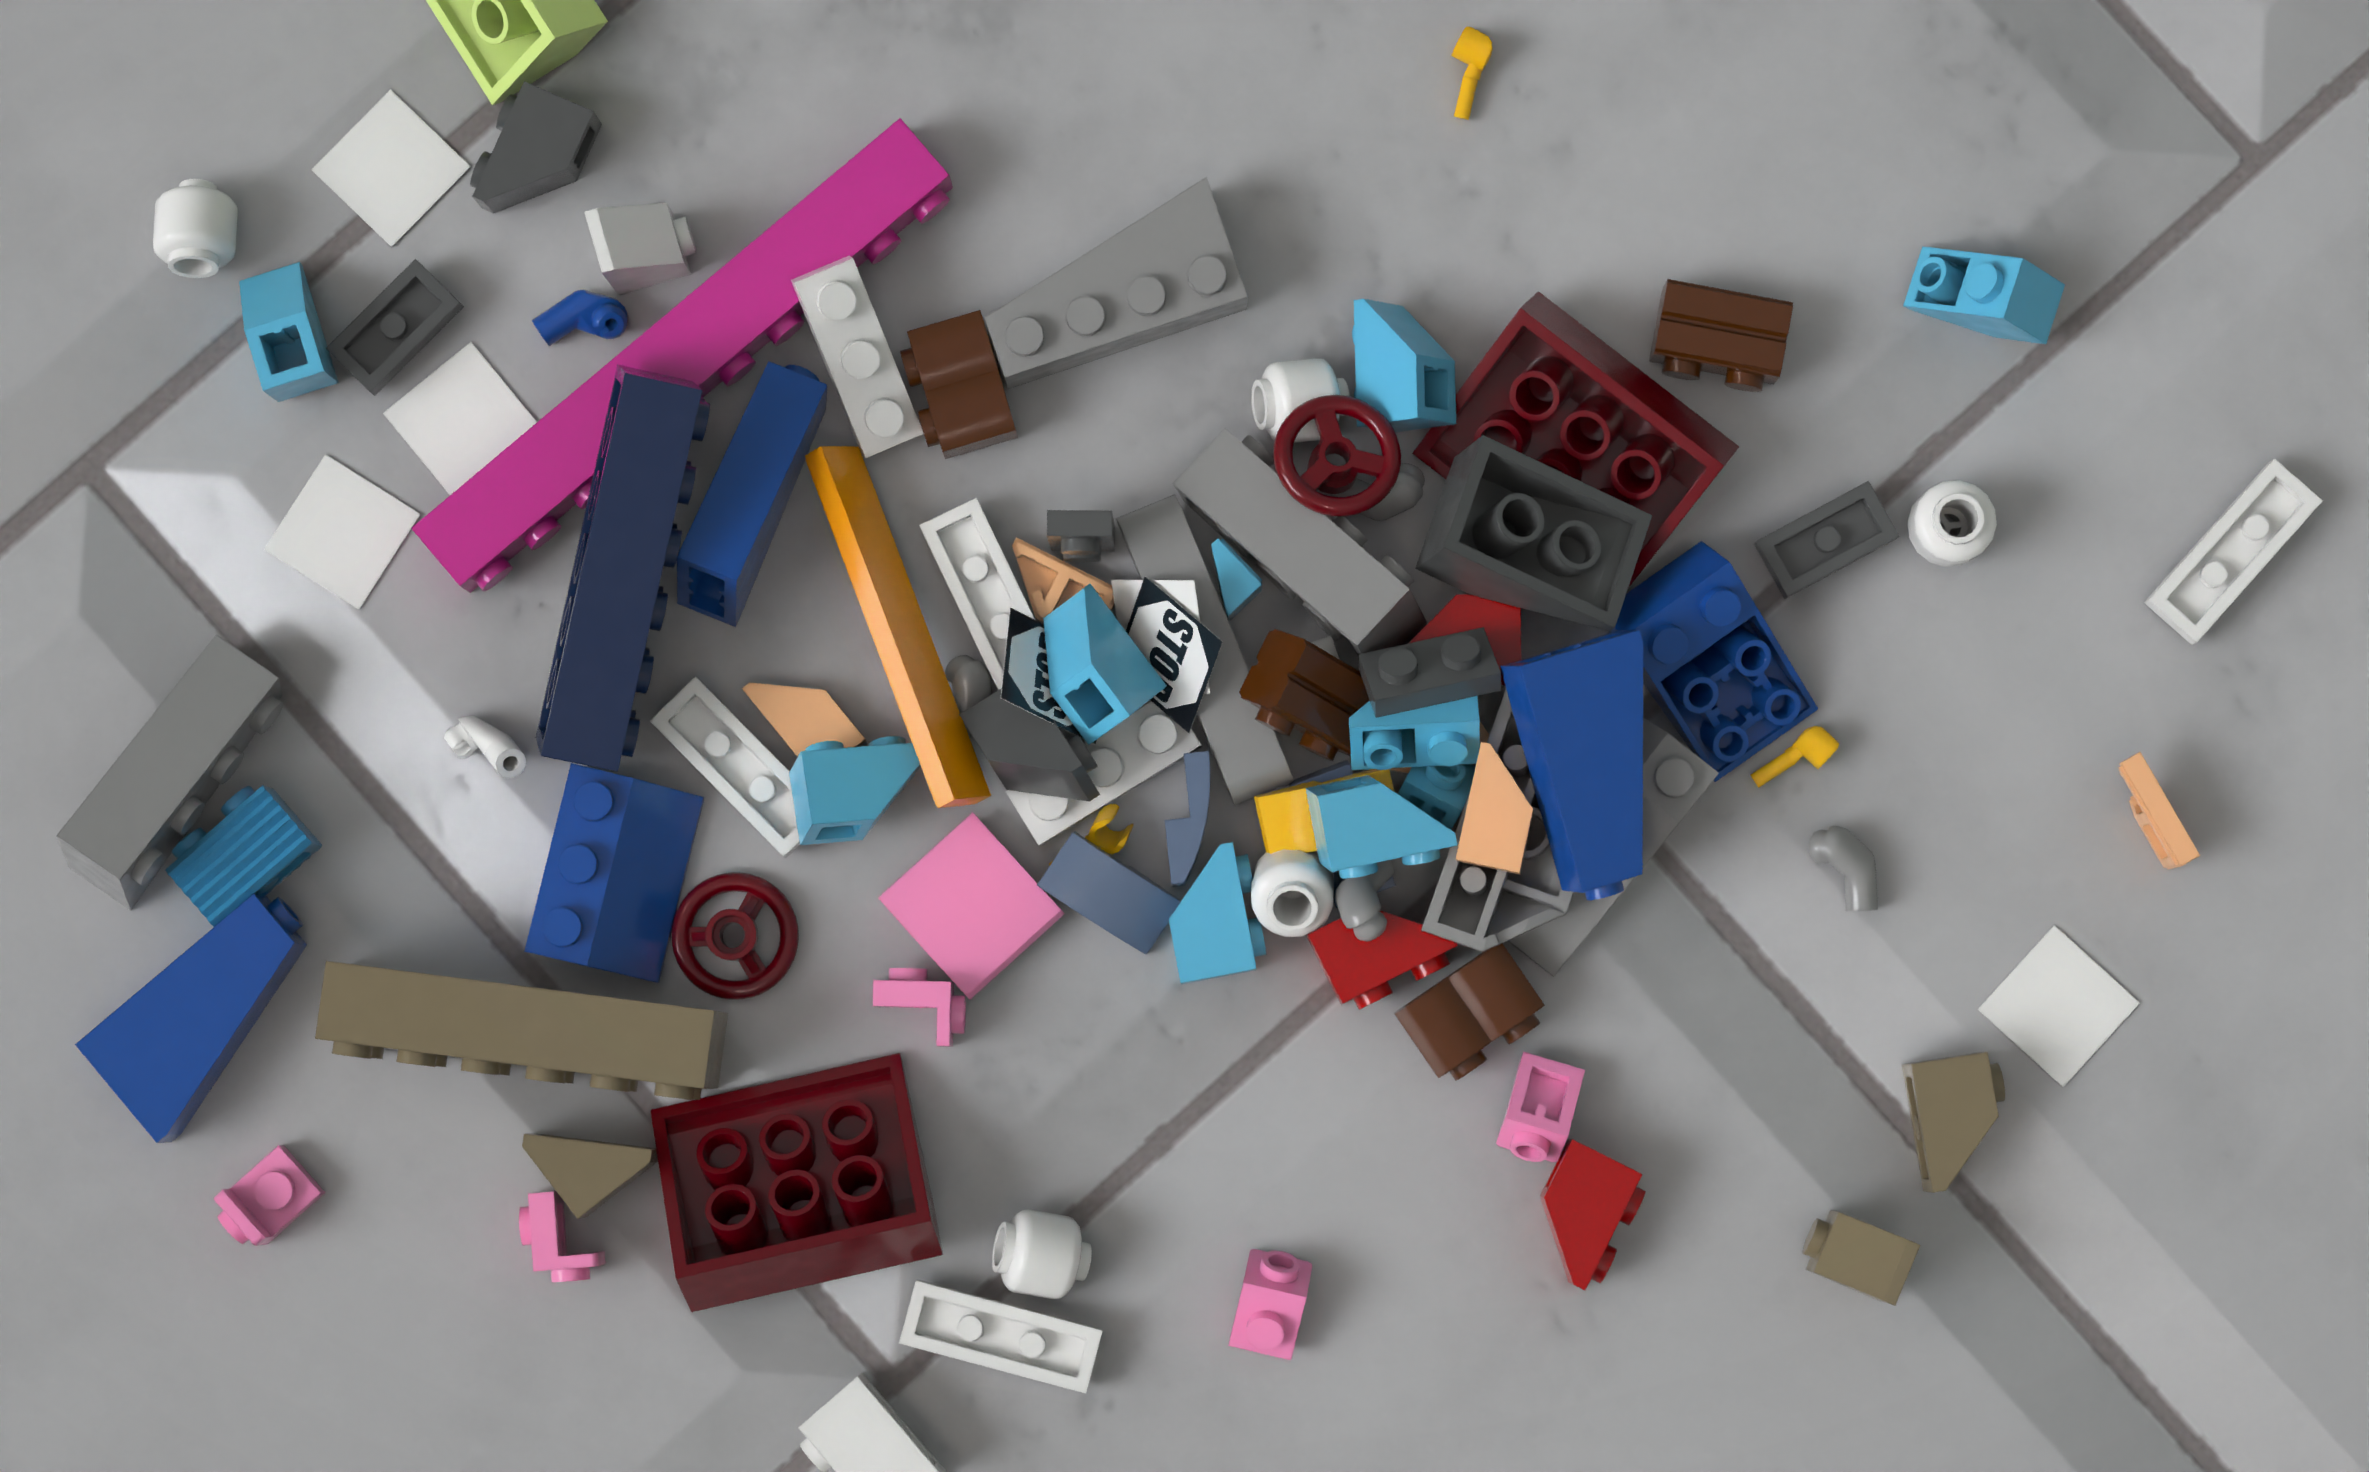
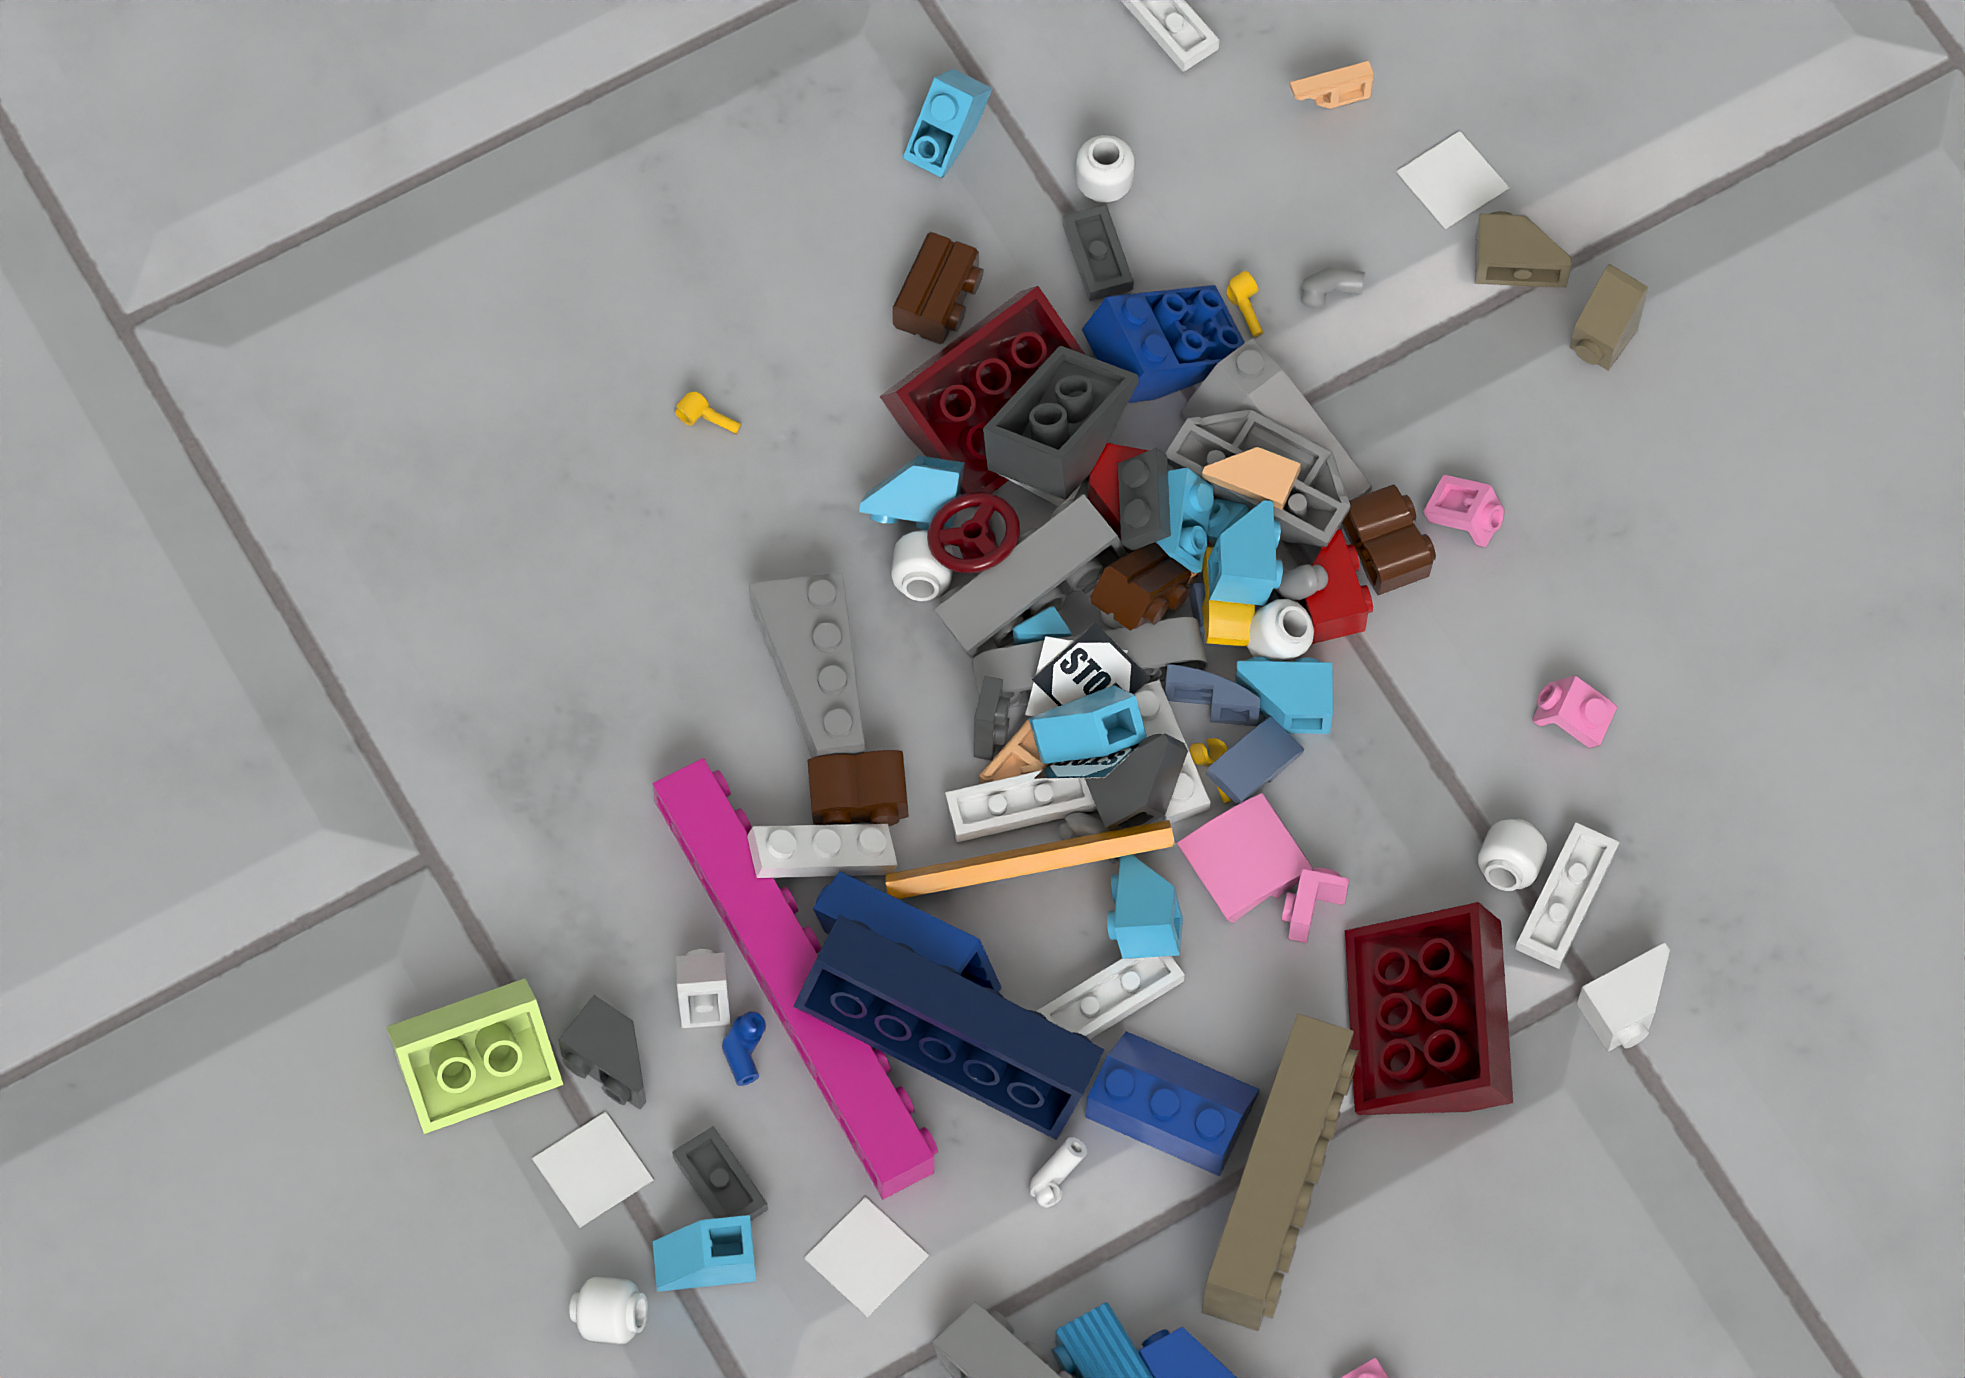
camera: 85 degrees left, 20 degrees down
white sticker [383,342,537,495] -> none
bright pink bracket [519,1191,606,1282] -> none
dark tan slope [522,1133,658,1219] -> none
dark red piece [671,872,799,1000] -> none
light nougat tile [742,682,867,757] -> none
blue slope [1500,630,1643,900] -> none
red slope [1540,1139,1646,1290] -> none

